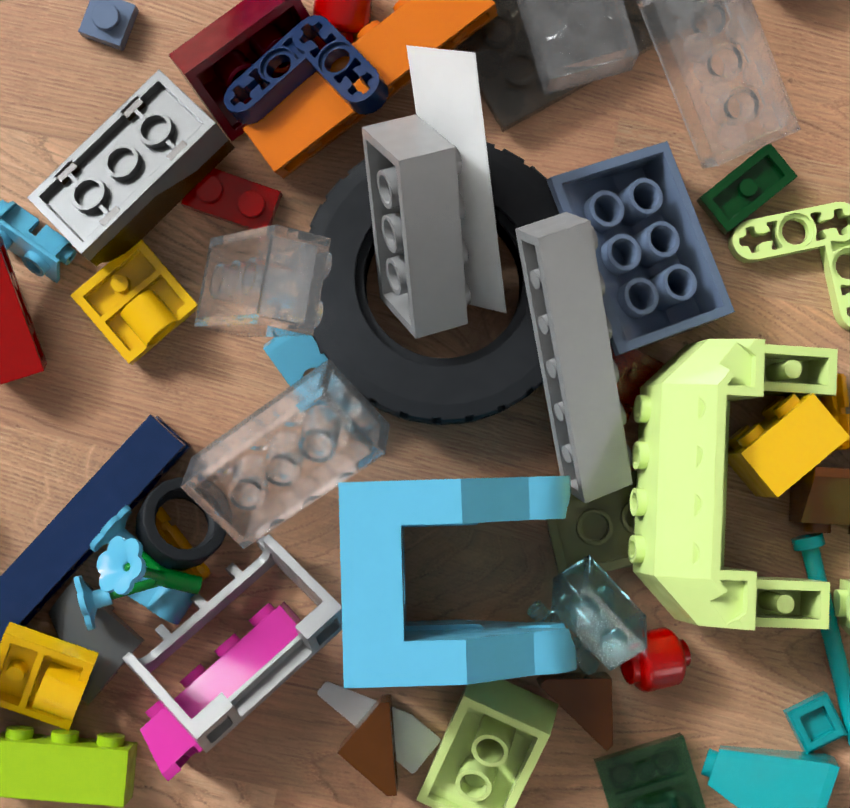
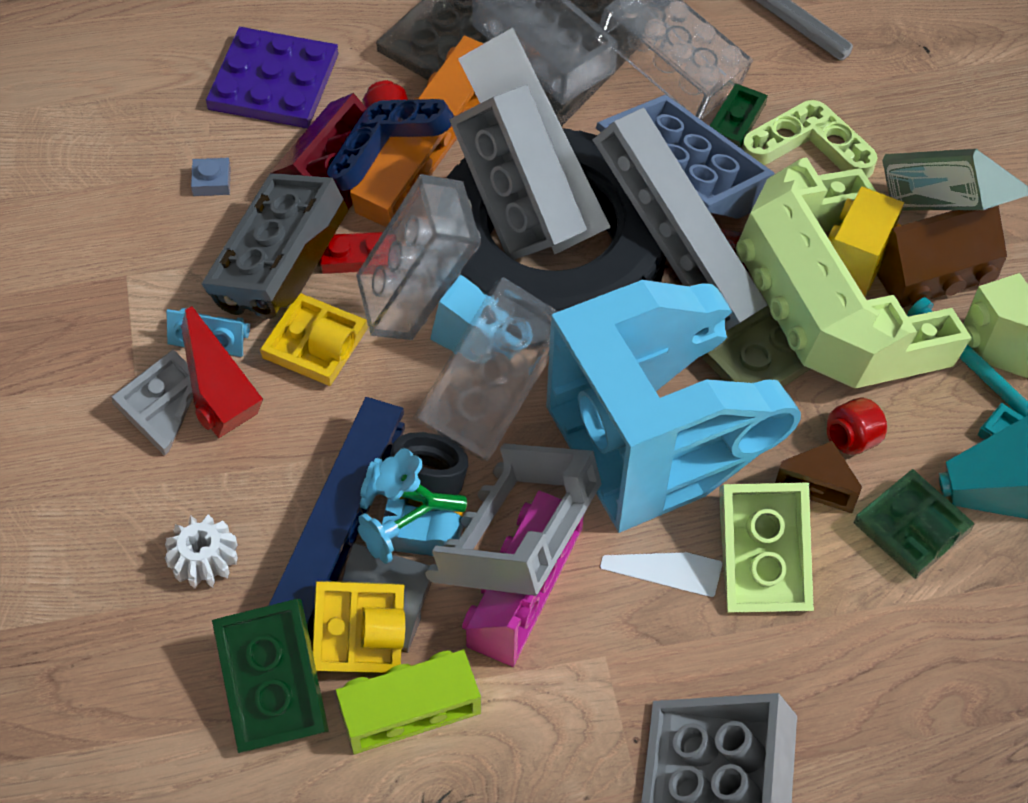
camera: 25 degrees left, 30 degrees down
reddish brown slope [337,694,398,796] -> none
clear light blue brick [527,555,647,675] -> none

